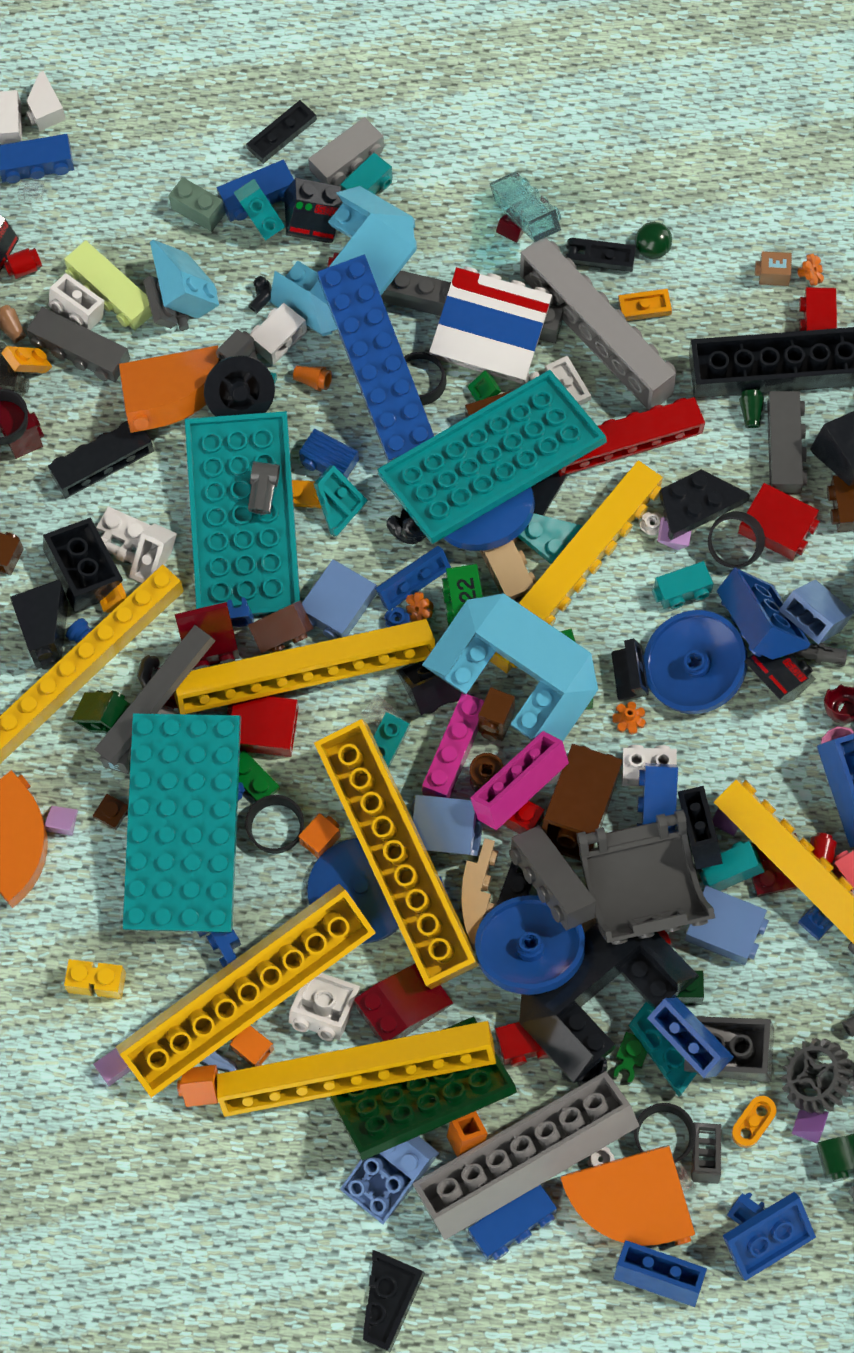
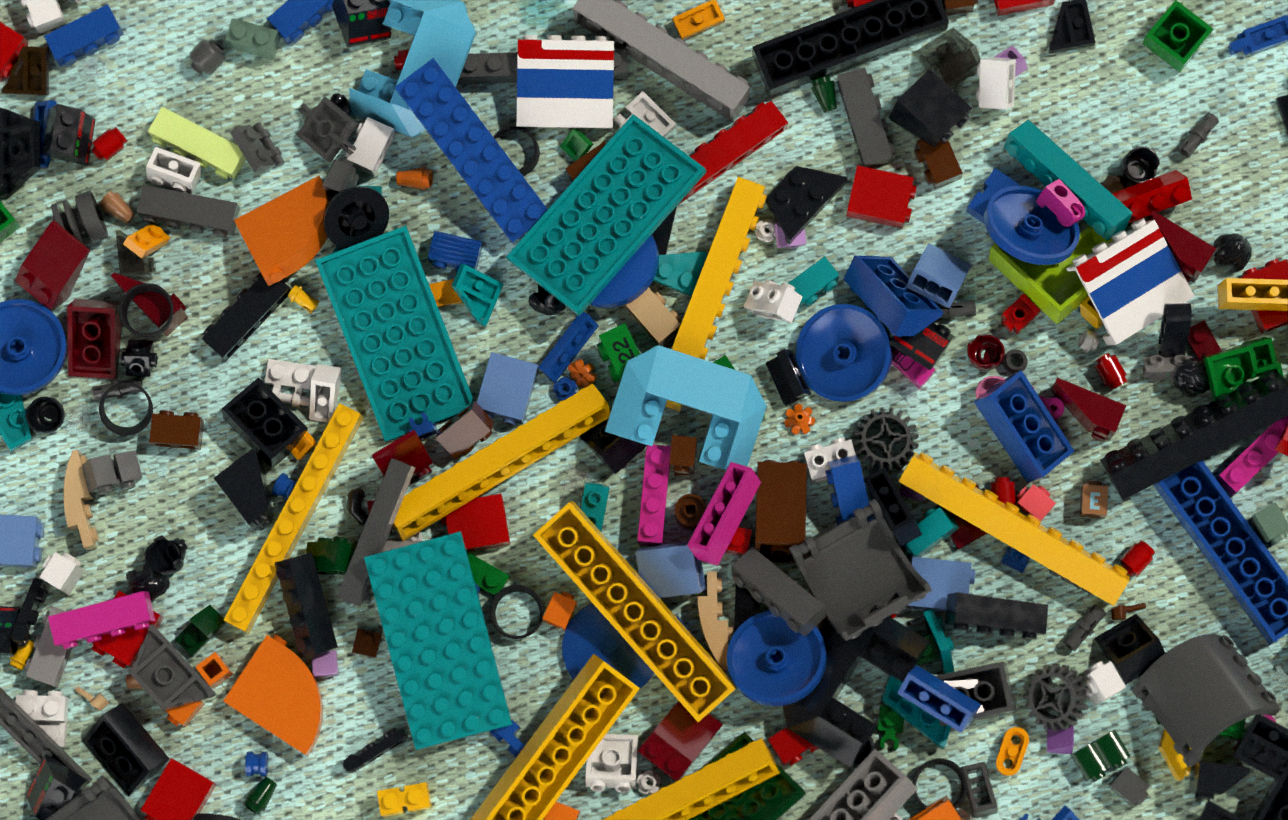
camera: 15 degrees left, 10 degrees up
medium azure slope [150,240,219,318] -> none
teal brick [234,179,286,241] -> none
dark grey piece [248,461,280,515] -> none
black tyre [708,511,765,568] -> none
none -> dark grey head [189,39,225,74]
none -> black brick [274,552,338,658]
none -> yellow pin [287,285,320,314]
none -> dark grey plate [297,96,358,163]
none -> black hinge [342,728,408,773]
none -> white plate [637,770,661,794]
none -> white brick [744,280,803,323]
none -> dark grey gear [853,407,919,473]
none -> dark pink leg [892,348,935,390]
none -> teal wing [923,609,955,674]
none -> black brick [945,592,1048,640]

